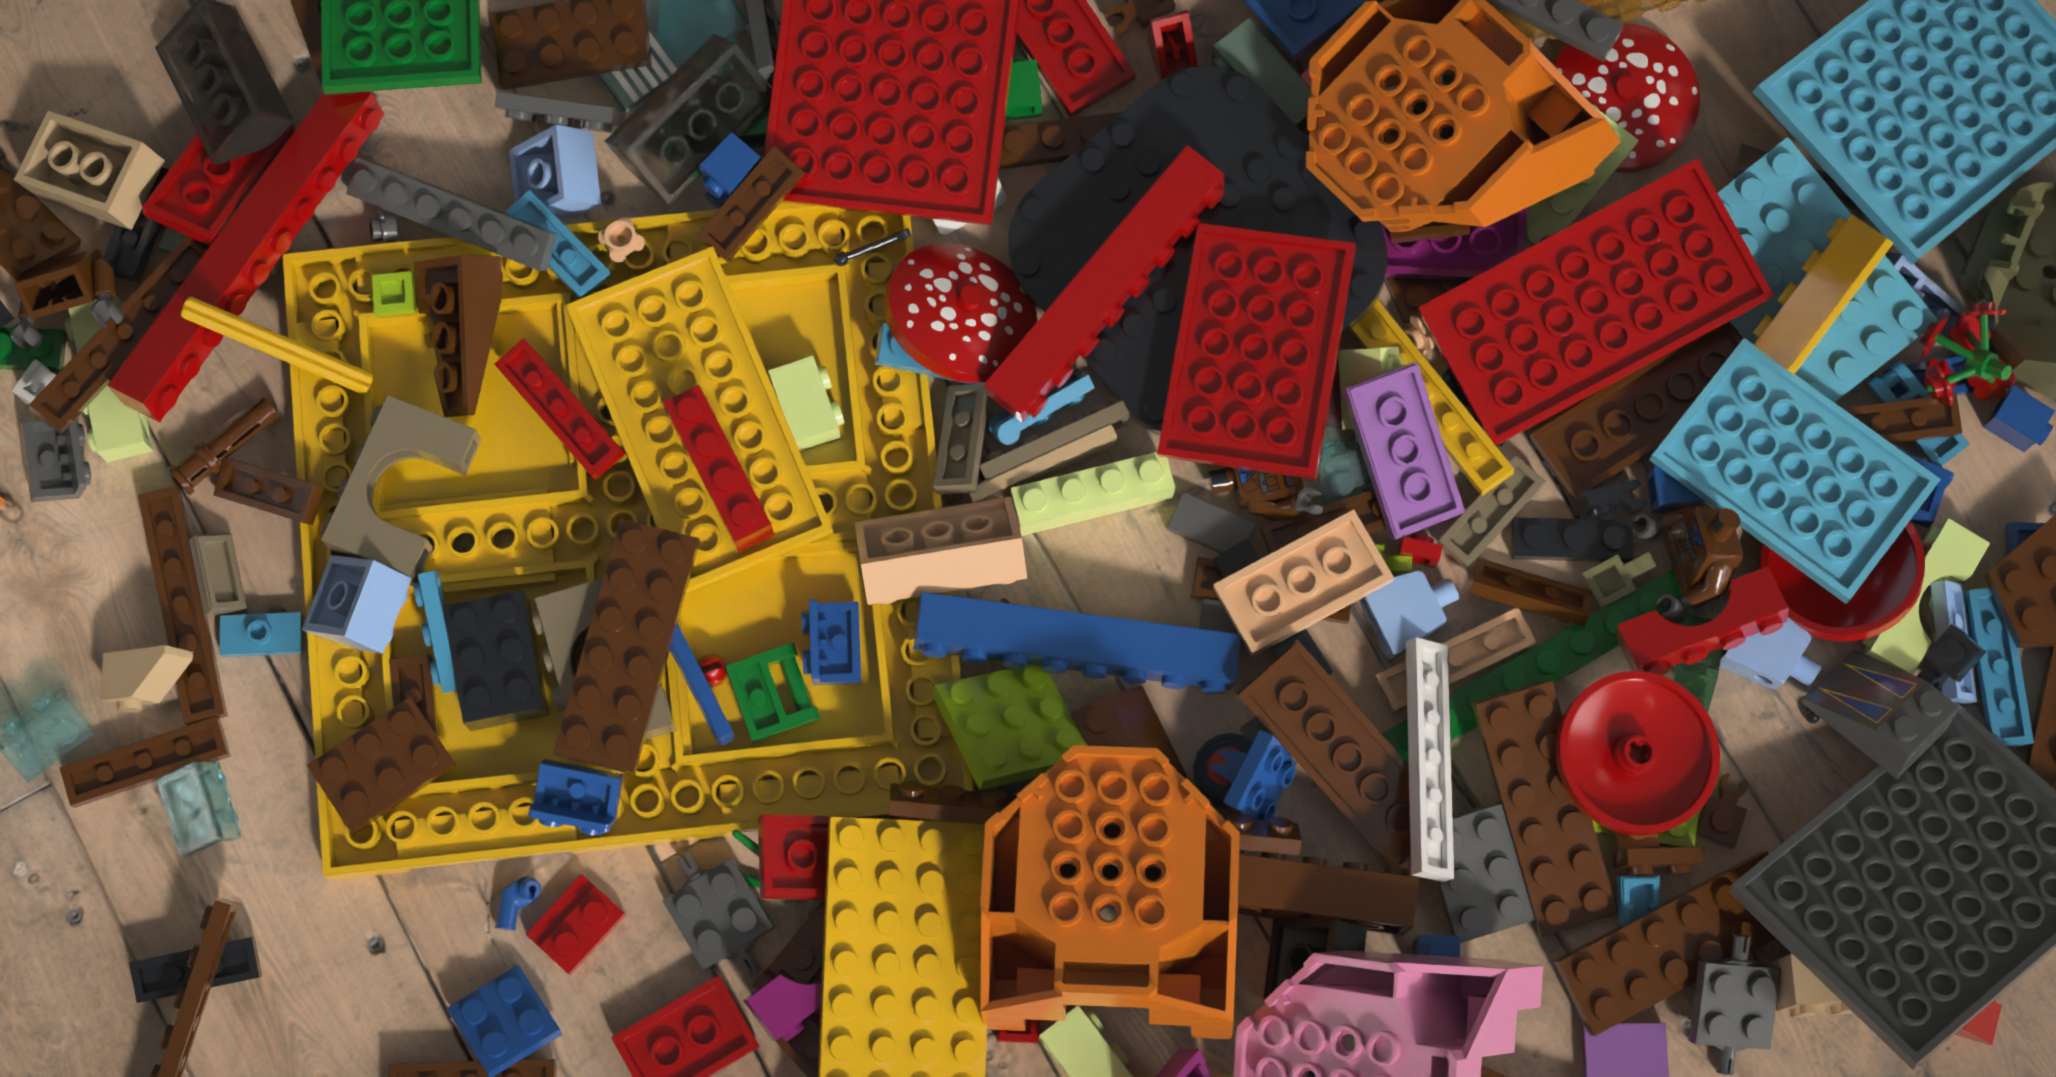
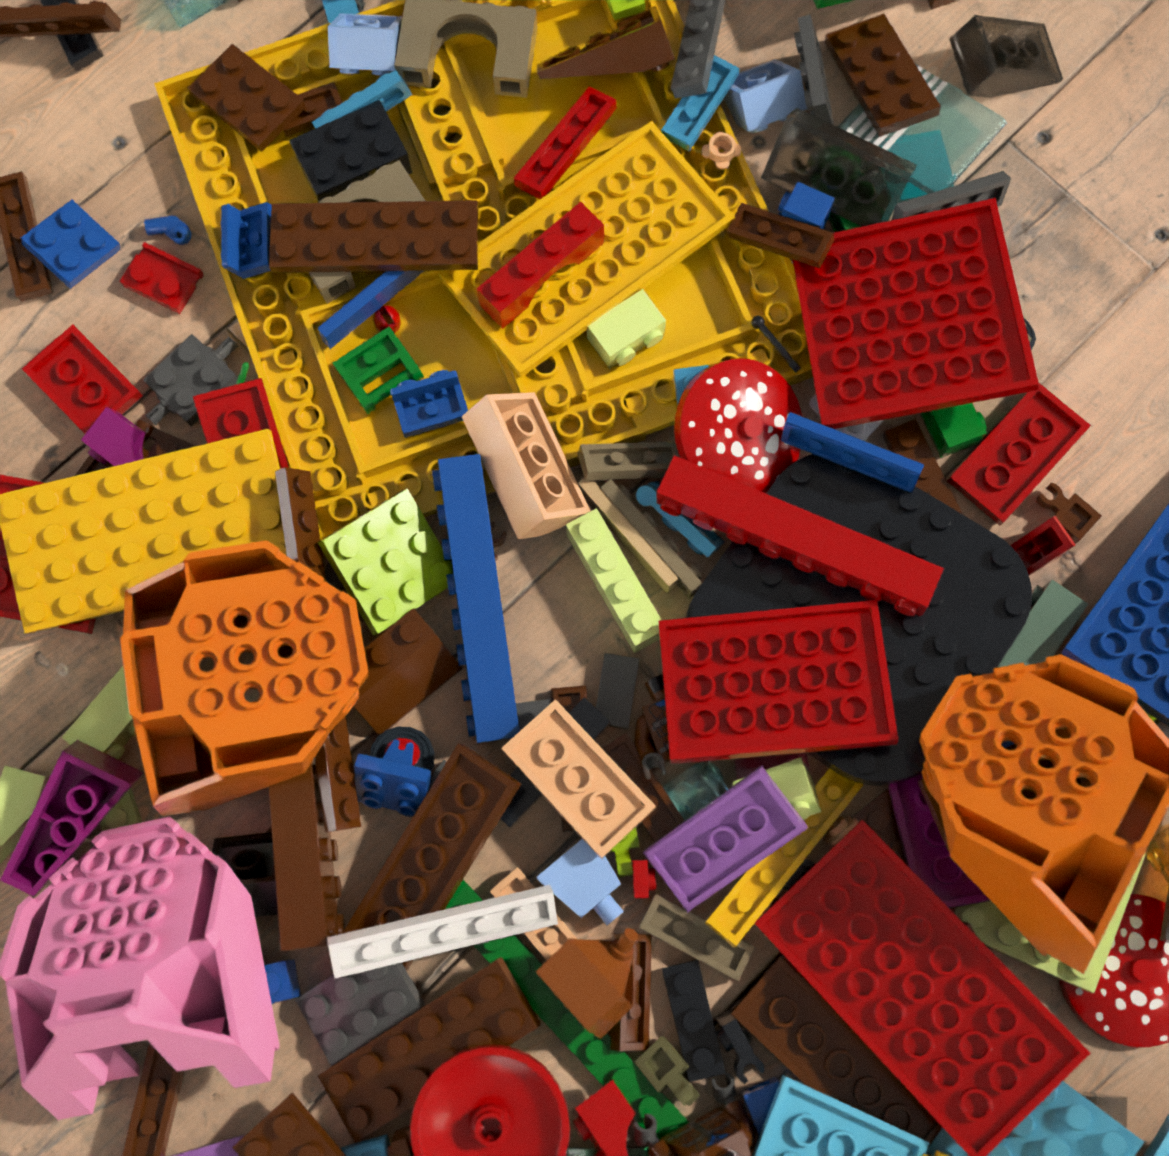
camera: 80 degrees right, 0 degrees up
none -> dark orange piece [536,928,639,1039]
none -> blue tile [781,412,924,492]

